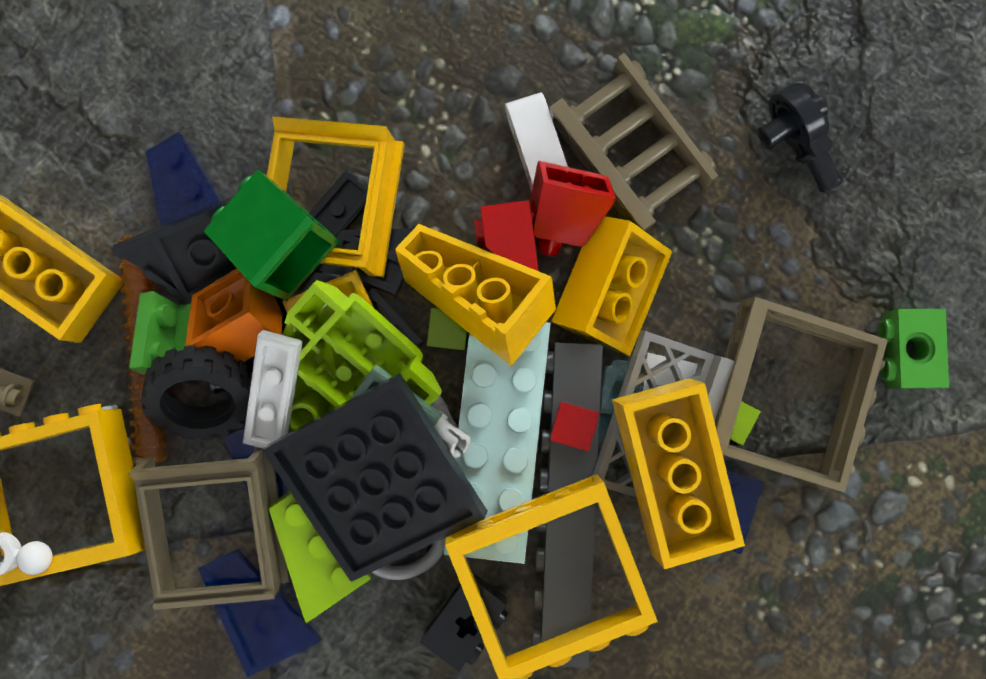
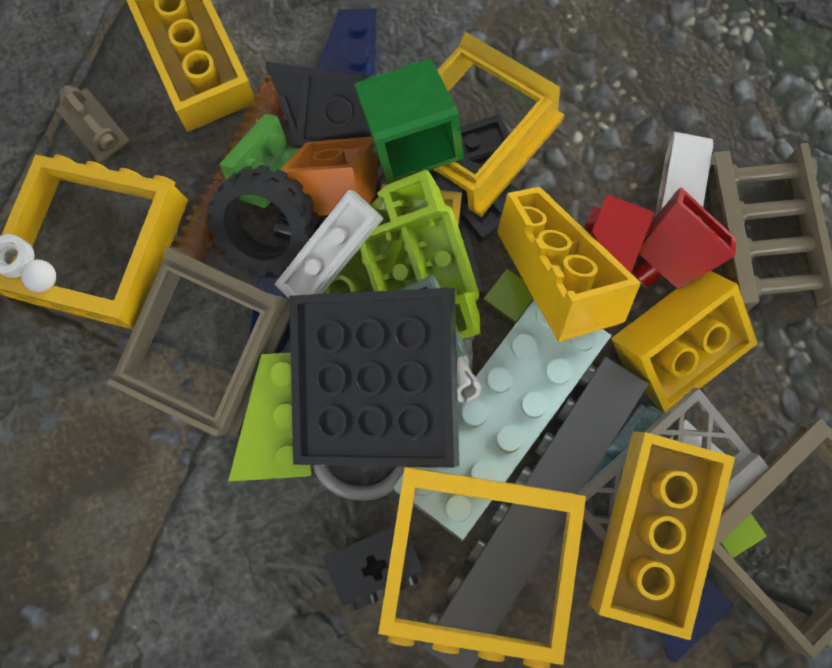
camera: 30 degrees right, 10 degrees down
clear blue wing [198,549,322,678] -> none
red tile [549,401,600,452] -> none

